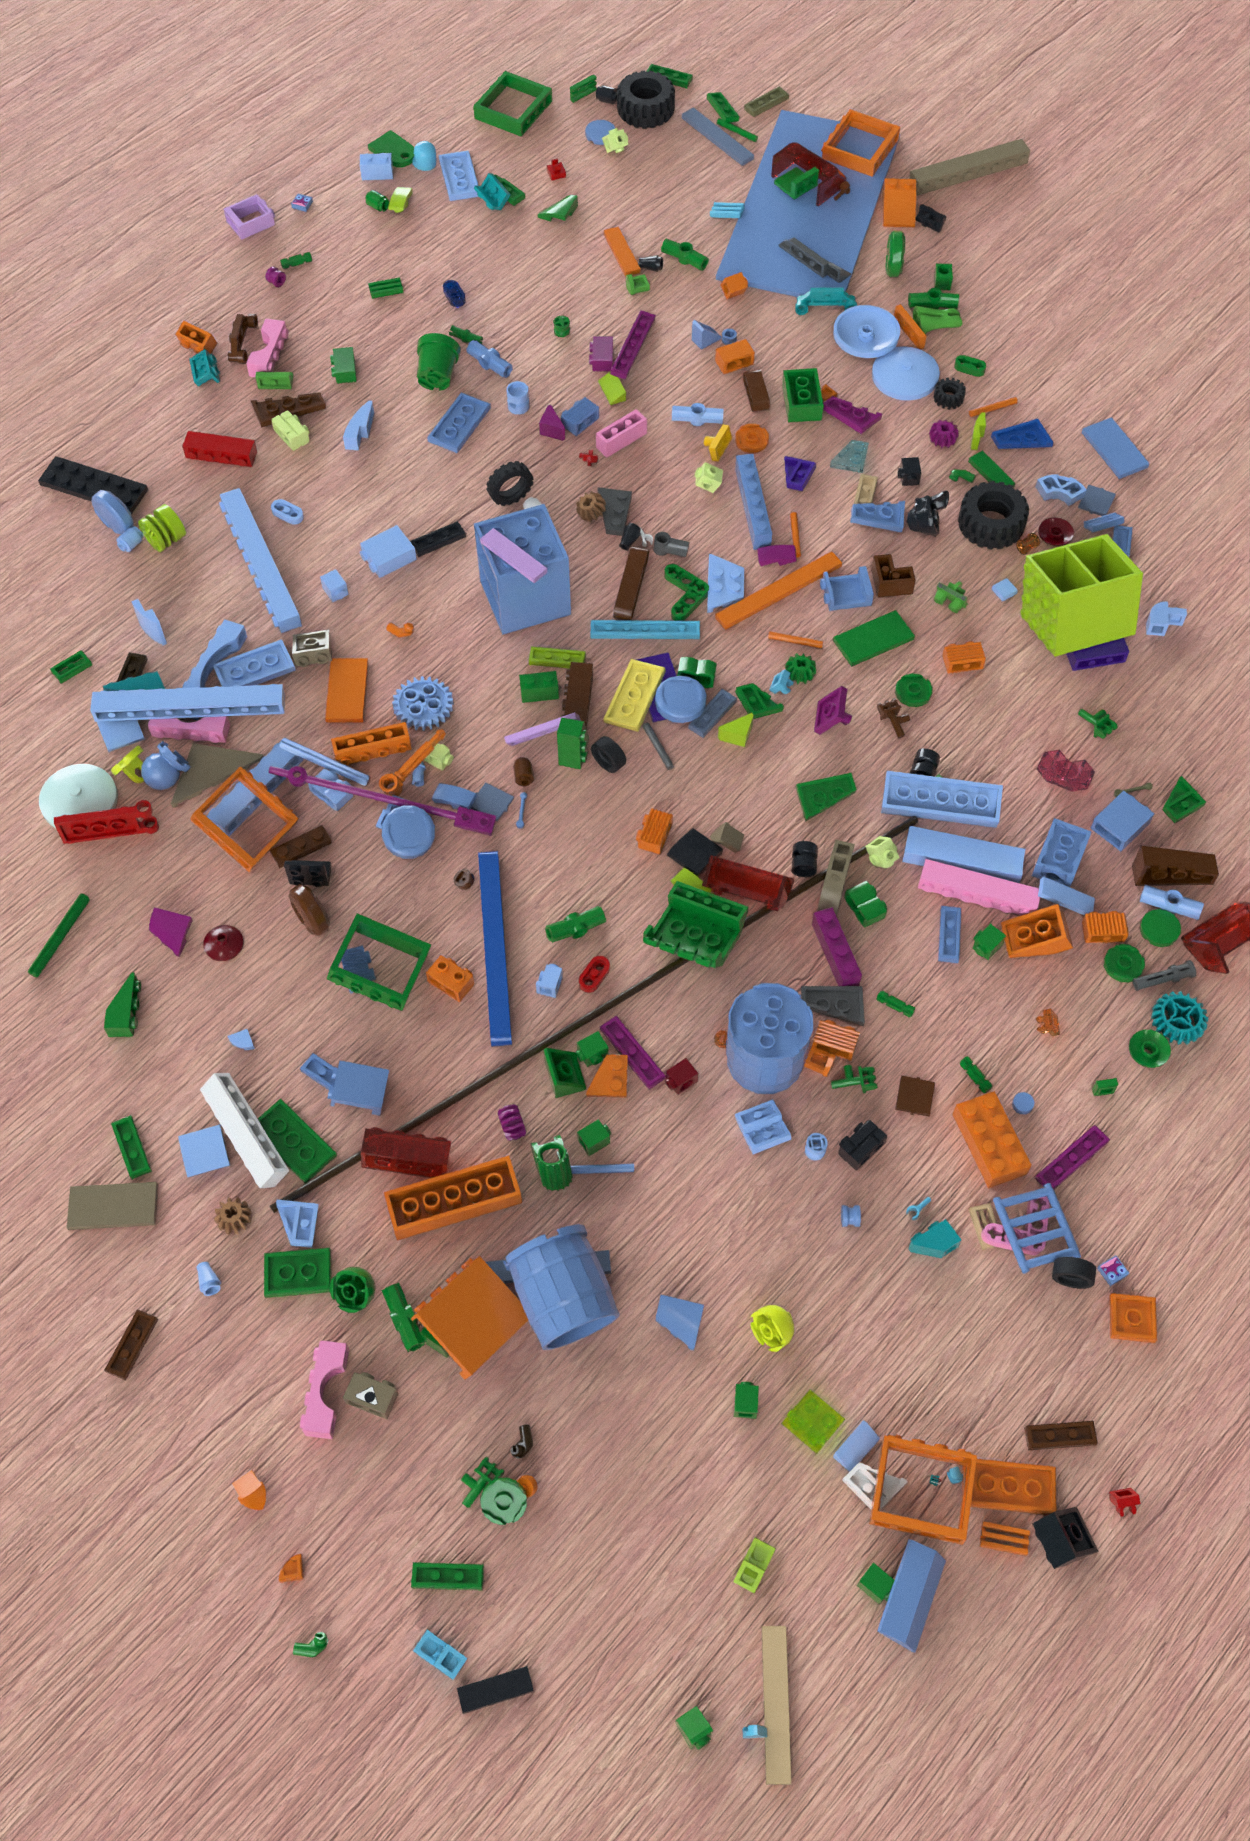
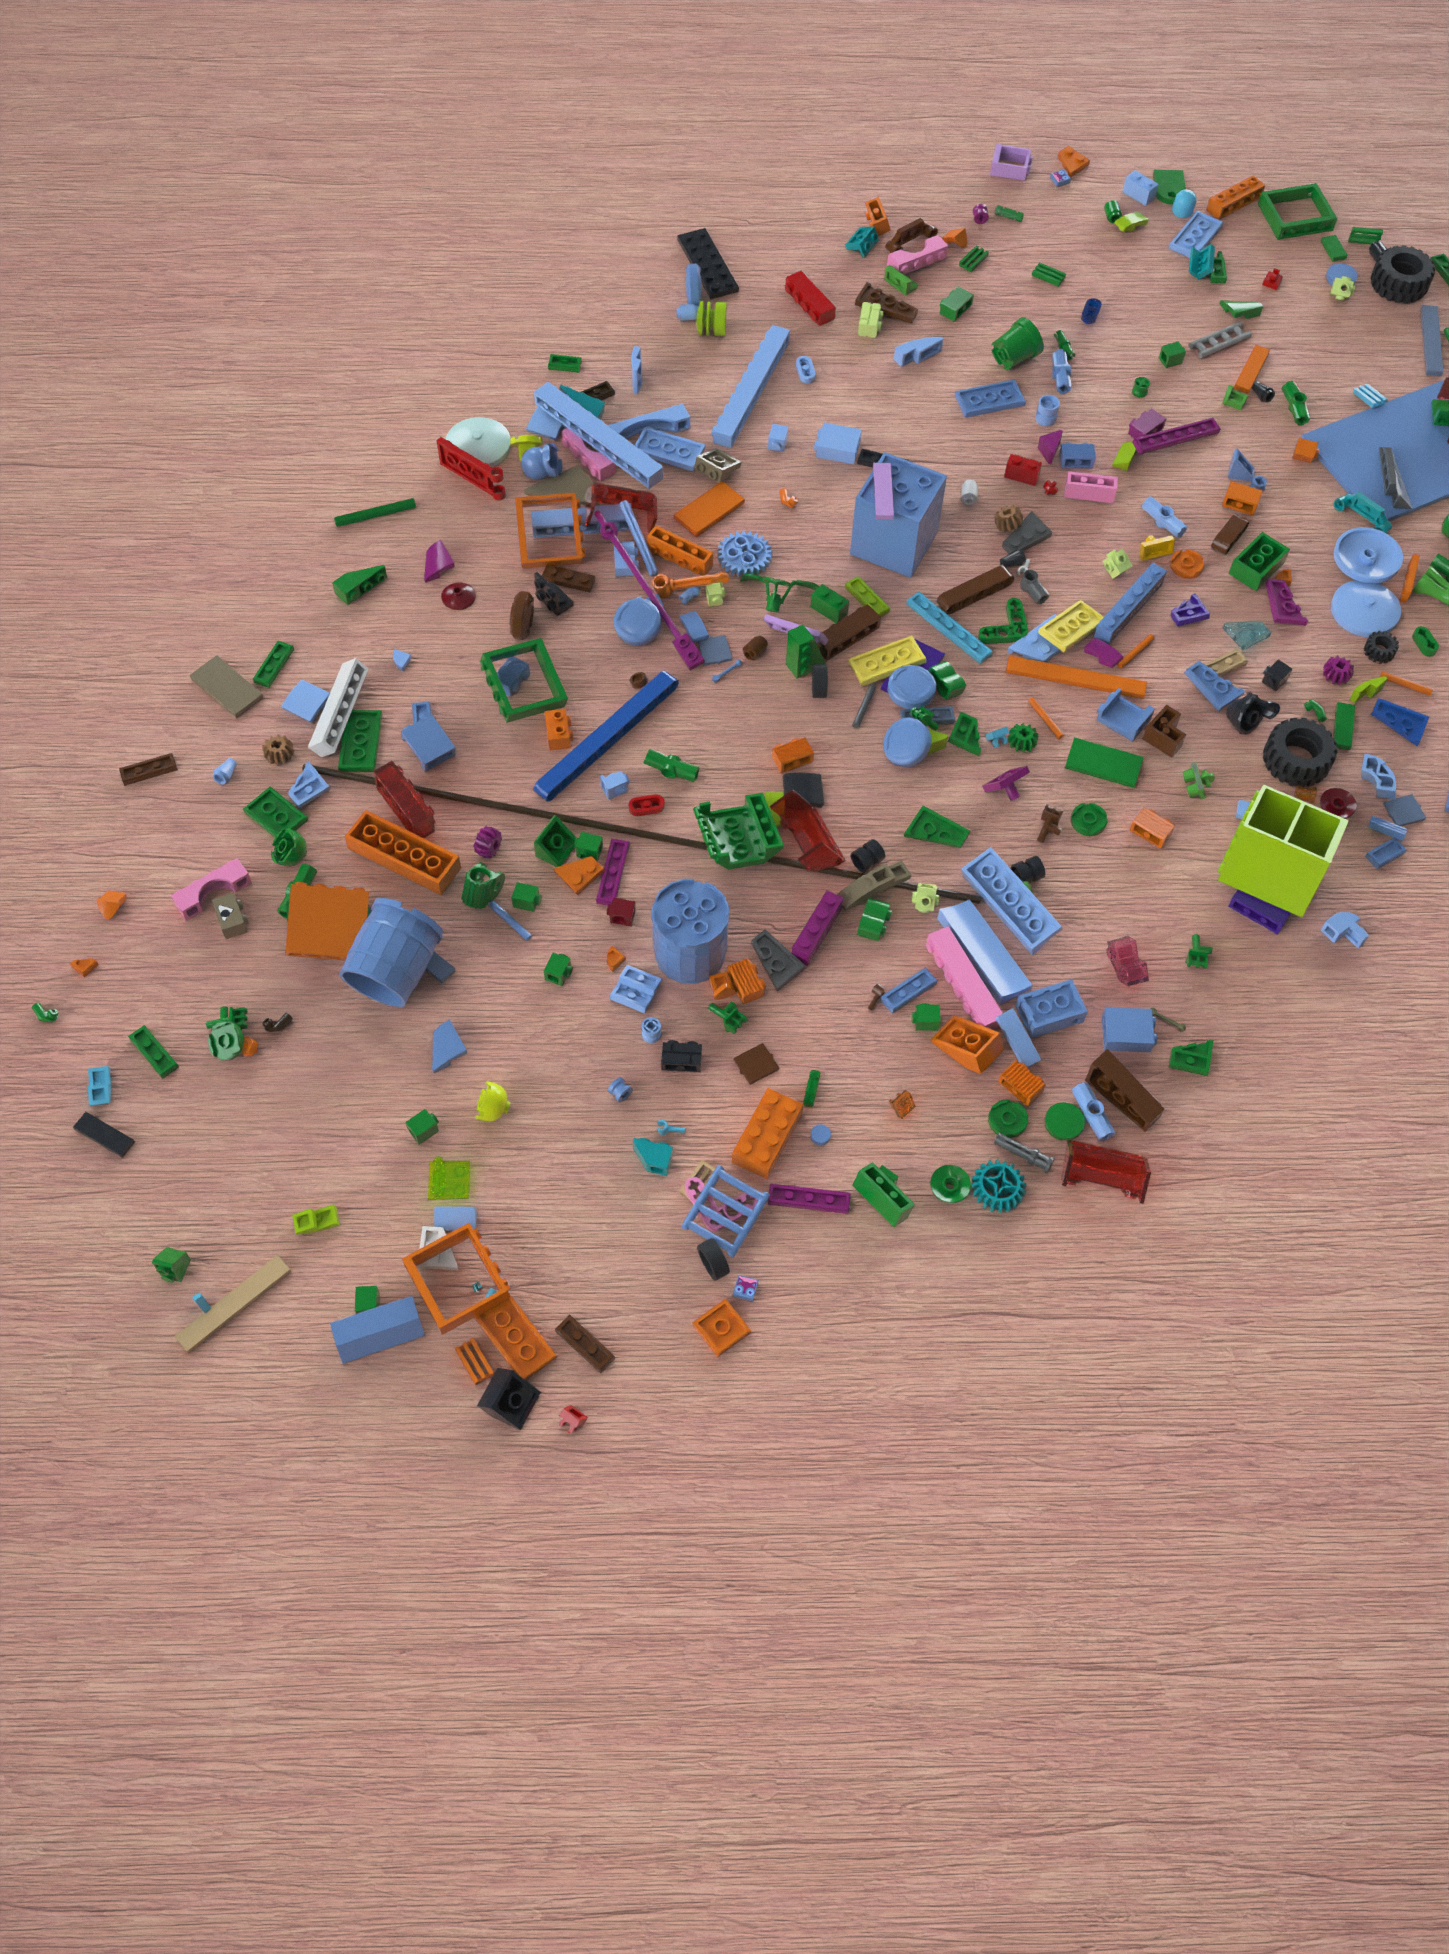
camera: 45 degrees right, 0 degrees up
black tyre [486,461,534,506] -> none
dark tan tile [710,822,744,853] -> none
green axle [876,991,915,1017] -> none
none -> green brick [544,952,573,986]
none -> clear red windscreen [586,483,658,534]
none -> orange tile [607,946,626,972]
none -> green plant [740,574,819,613]
none -> green brick [852,1162,915,1227]
none -> reddish brown hand [868,983,885,1011]
none -> medium blue piece [883,717,931,768]
none -> green arm [910,706,939,731]
none -> orange tile [942,228,967,248]
none -> green tile [959,245,989,272]
none -> red brick [1004,454,1042,486]
none -> light yellow tile [1038,600,1104,652]
none -> orange wing [1058,146,1090,177]
none -> green brick [1159,341,1186,368]
none -> light grey bar [1189,322,1252,359]
none -> orange brick [1207,175,1266,220]
none -> green tile [1321,235,1348,262]

